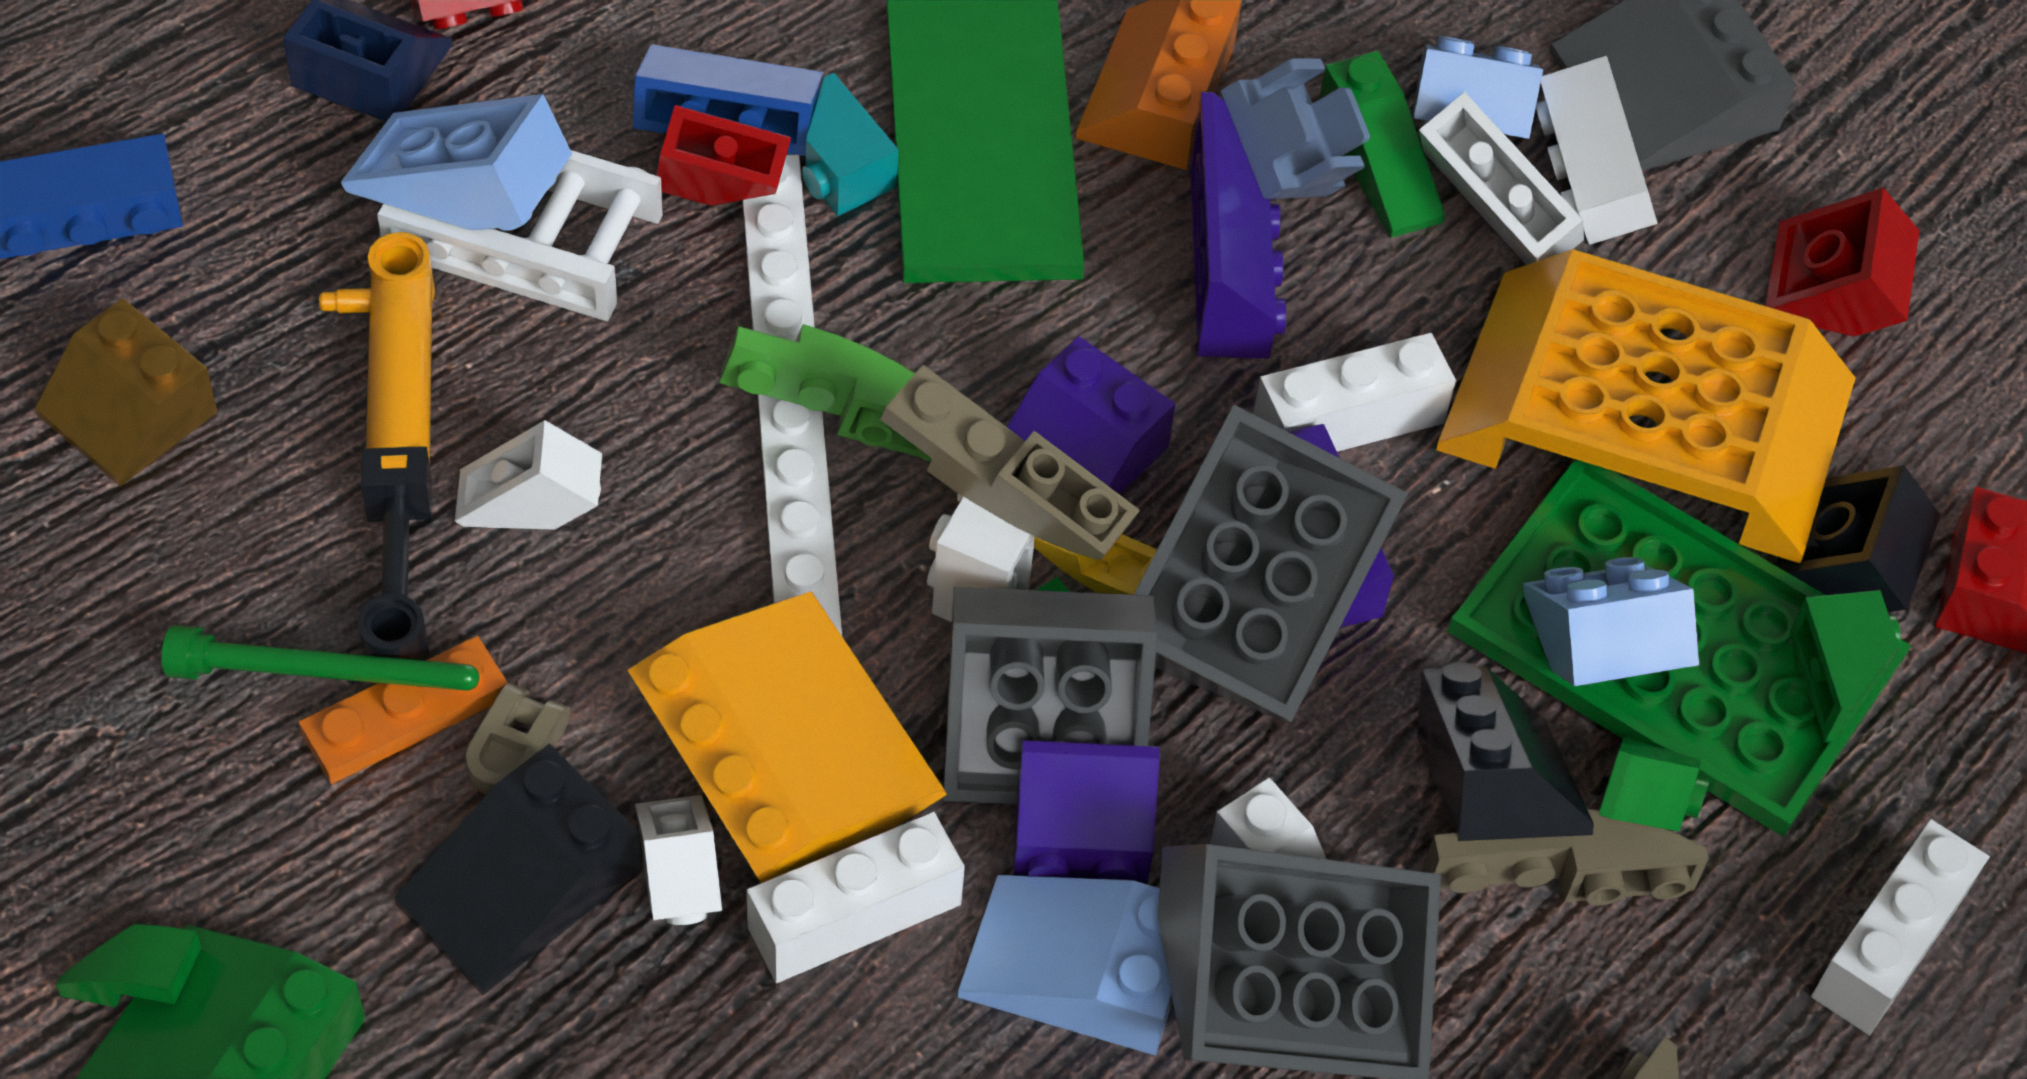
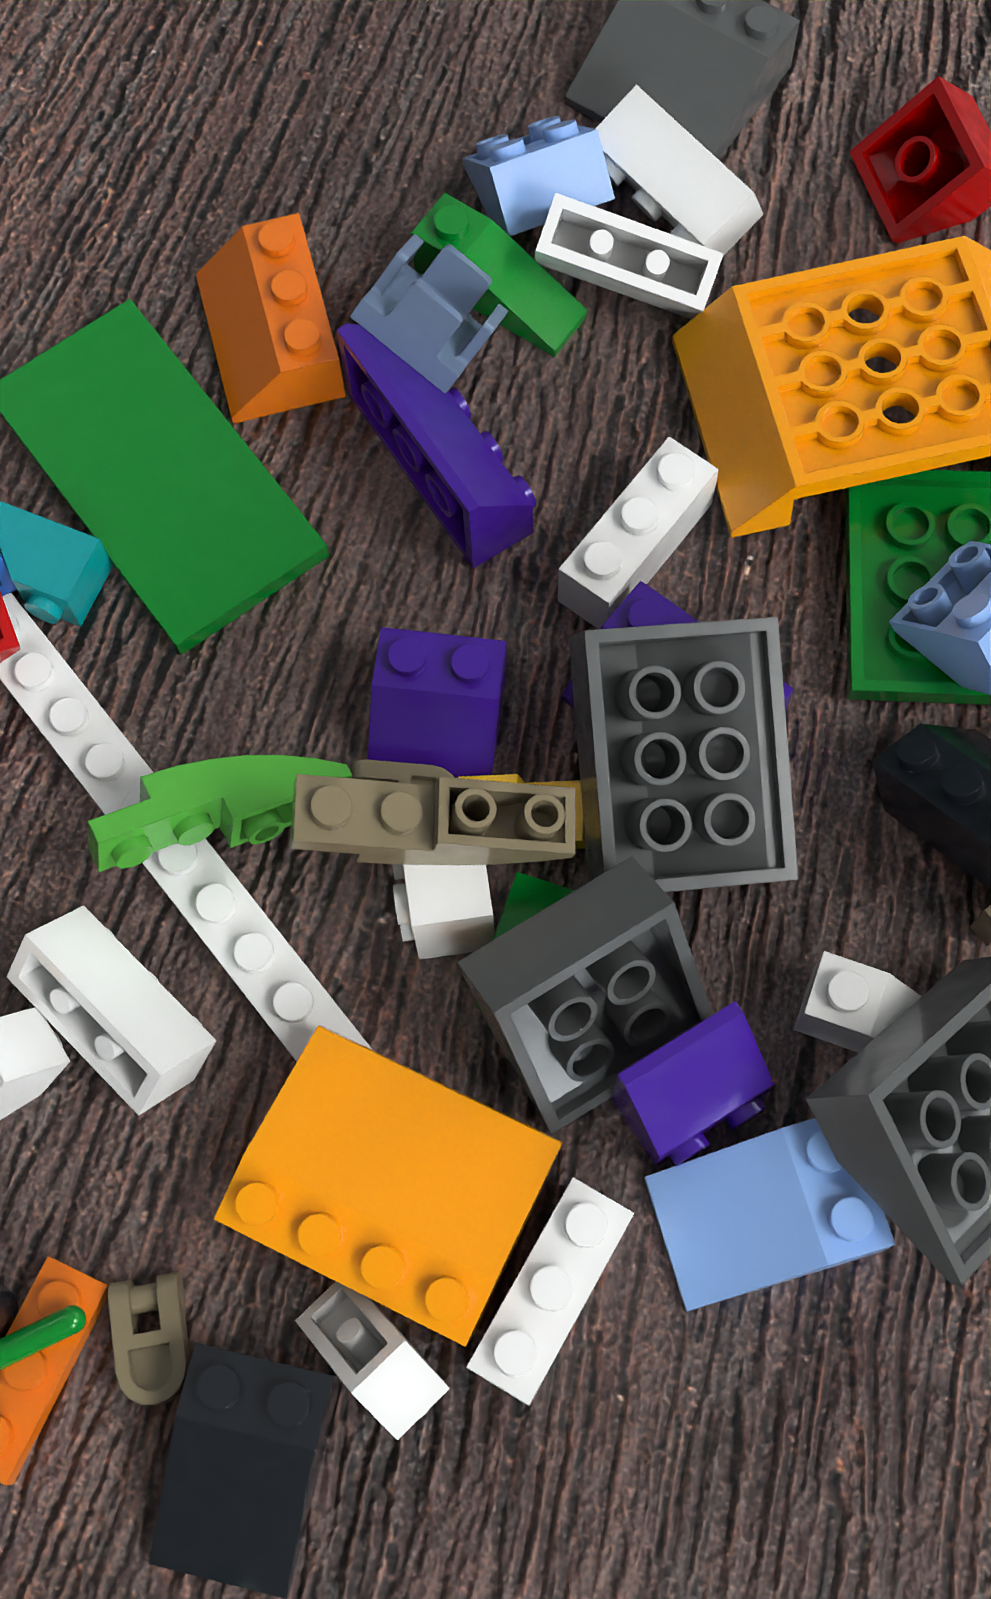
camera: 25 degrees left, 15 degrees up
none -> white brick [6,905,217,1115]

